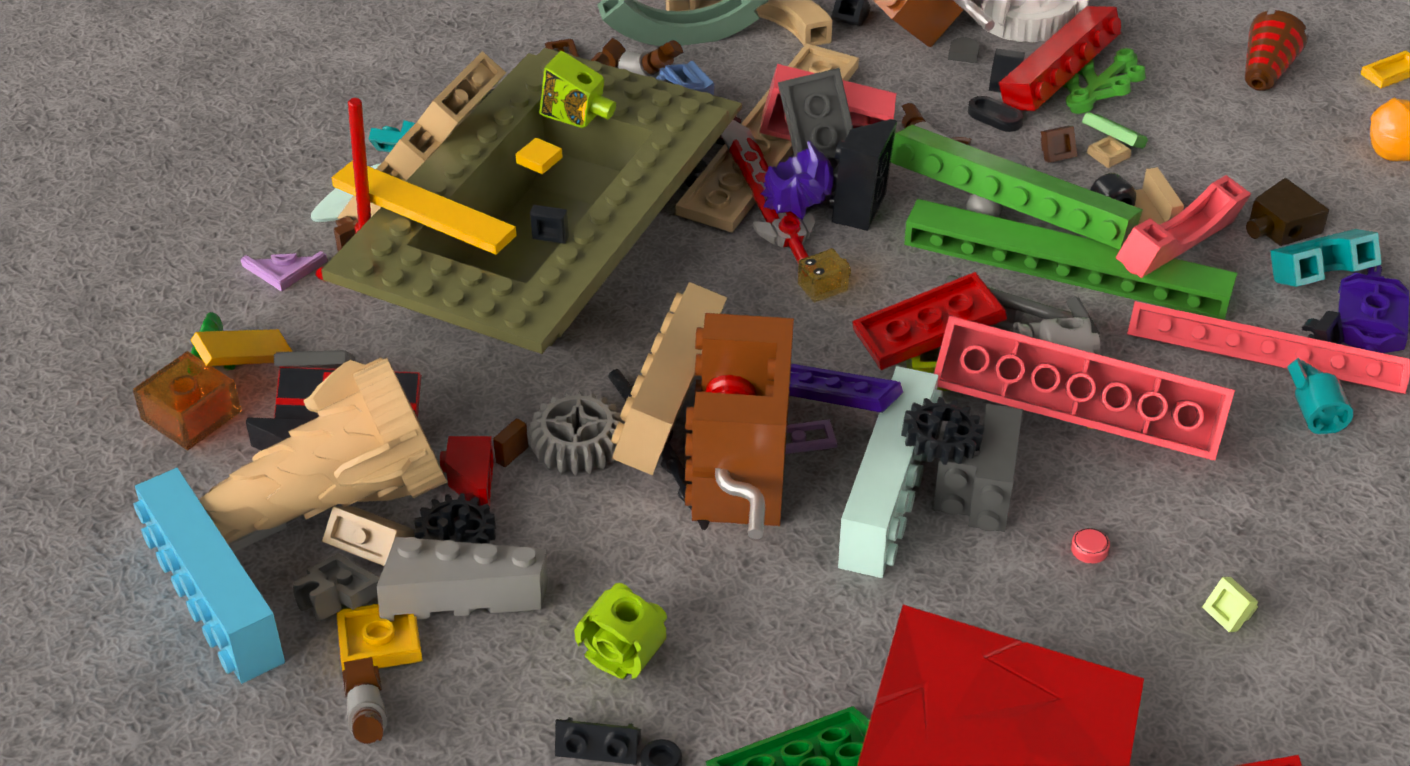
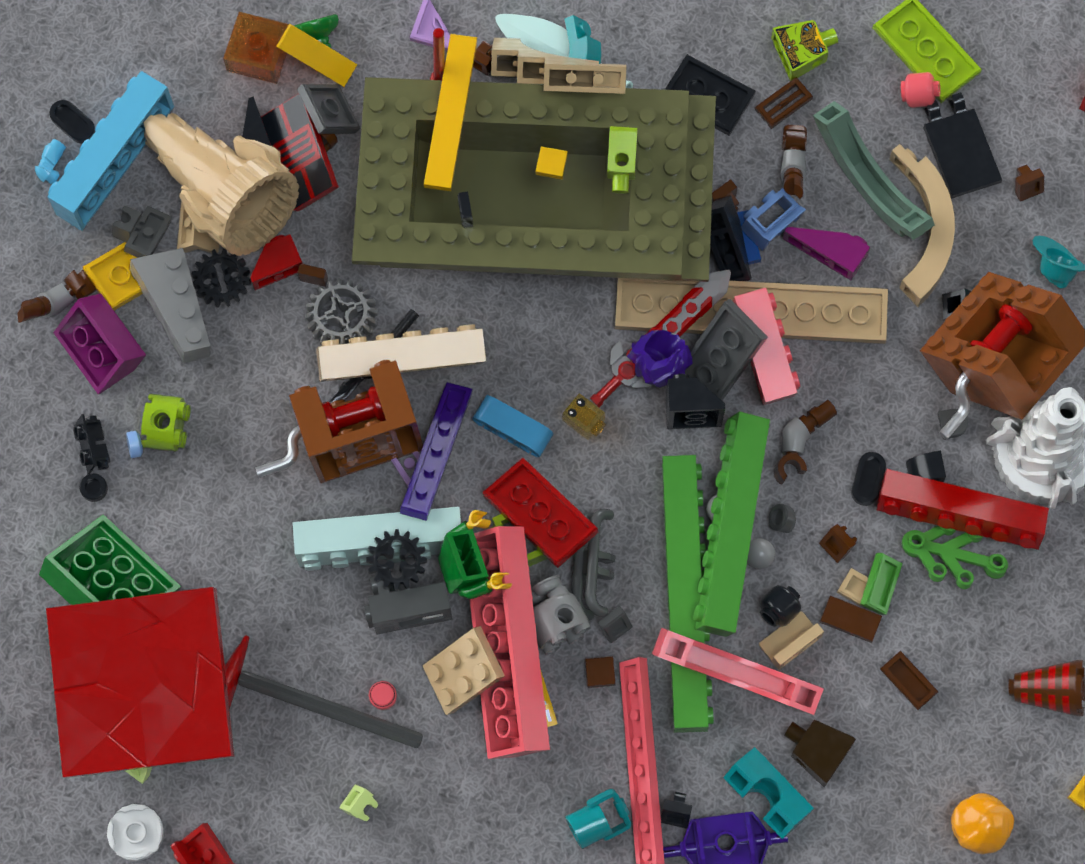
camera: 70 degrees right, 30 degrees up
none -> medium azure arm [35,139,66,184]
none -> black tile [49,100,96,144]
none -> magenta slope [53,293,146,394]
none -> light blue piece [126,431,143,459]
none -> dark grey axle [238,671,423,748]
none -> tan plate [423,626,505,715]
none -> green torso [438,510,512,599]
none -> dark azure beam [472,395,554,458]
none -> reddish brown tile [585,656,616,688]
none -> lime torso [772,20,838,81]
none -> magenta slope [783,227,870,281]
none -> reddish brown tile [820,596,882,643]
none -> reddish brown tile [880,651,938,710]

